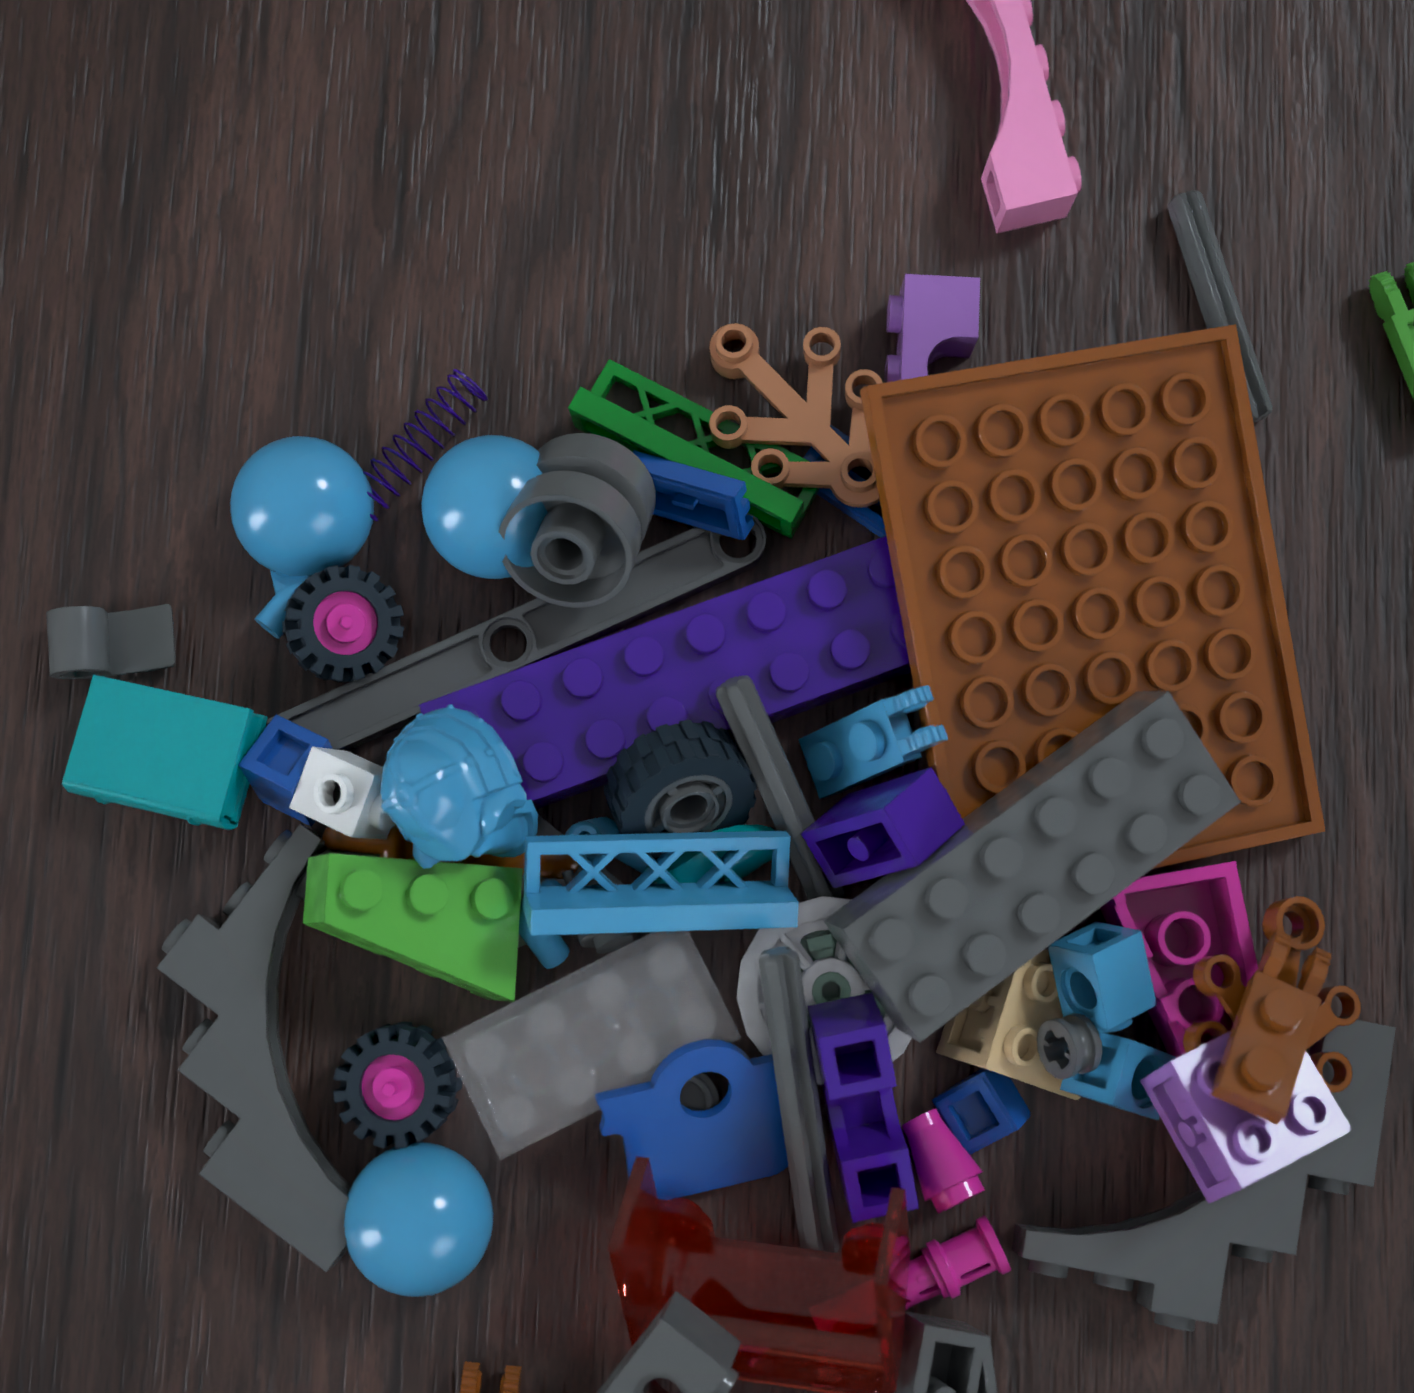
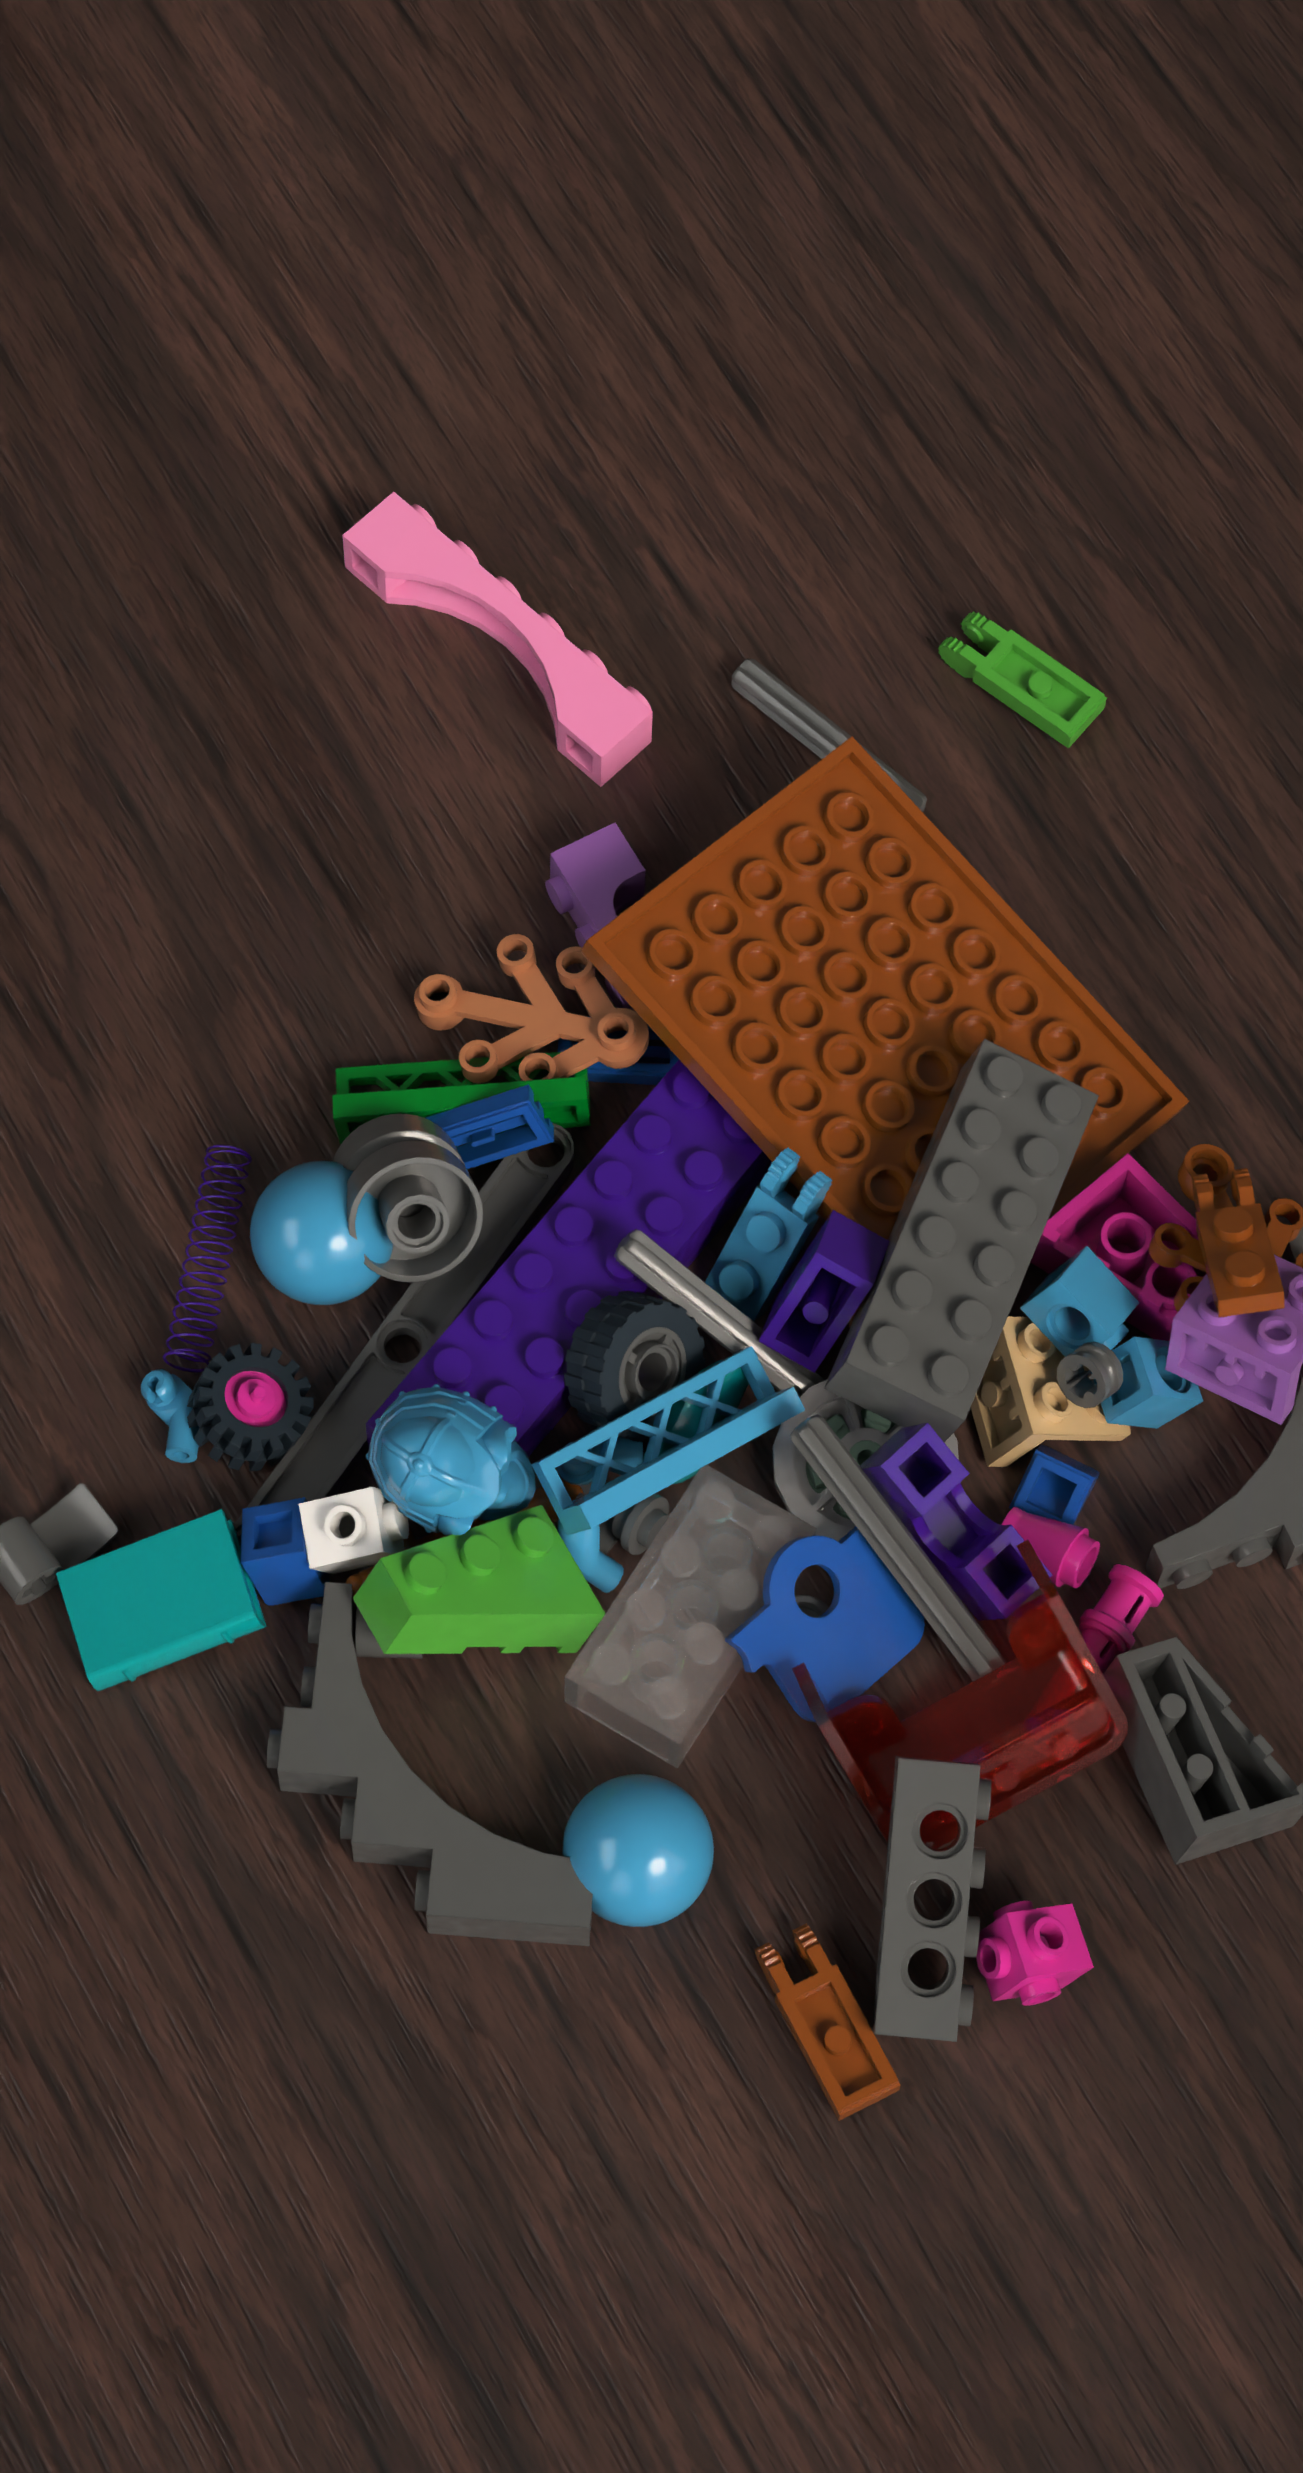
camera: 30 degrees left, 15 degrees down
dark azure piece [230,436,374,576] -> none
black wheel [333,1021,462,1149] -> none

